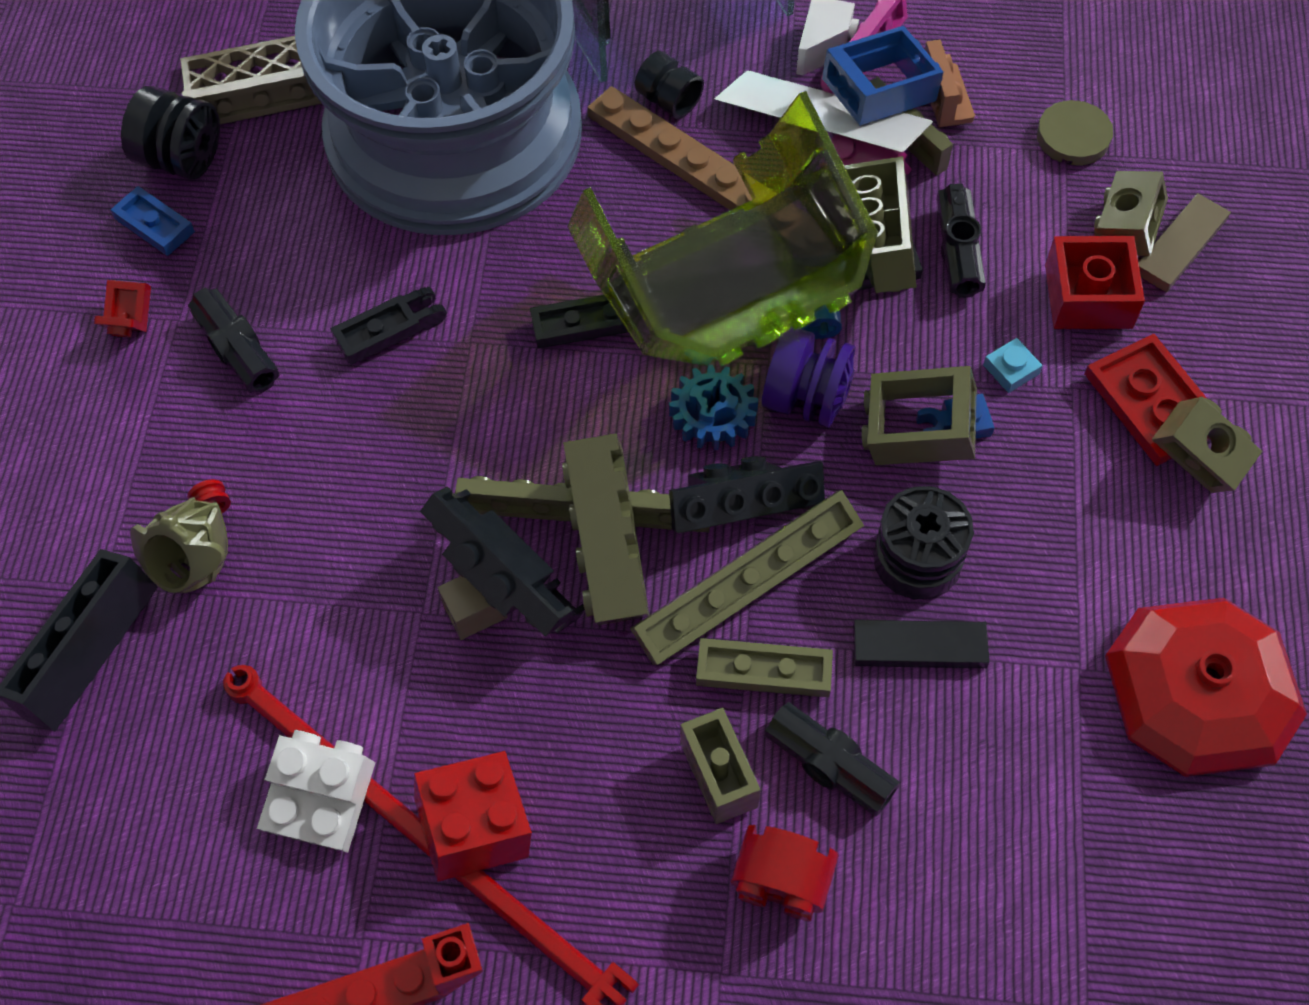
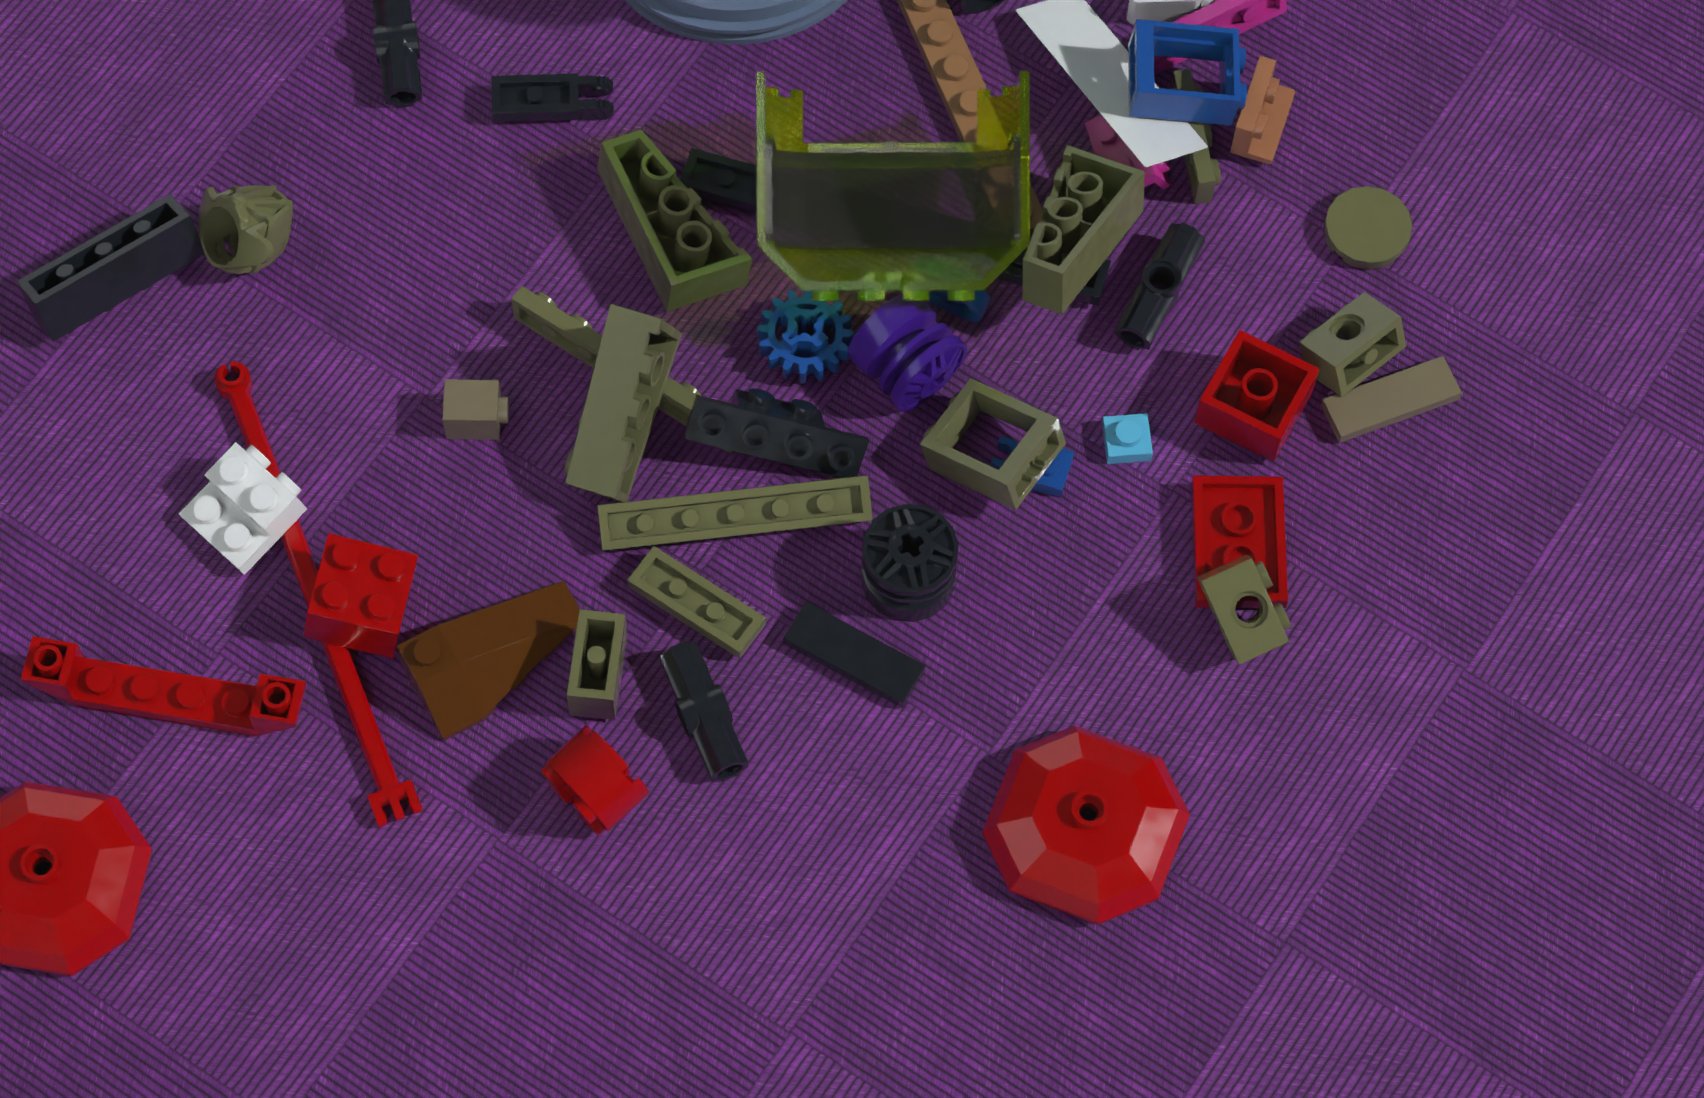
camera: 25 degrees right, 5 degrees up
red bush [187,479,231,513] -> none
black bracket [420,486,585,637] -> none
none -> reddish brown wedge [397,581,580,741]
none -> olive wedge [597,130,752,312]

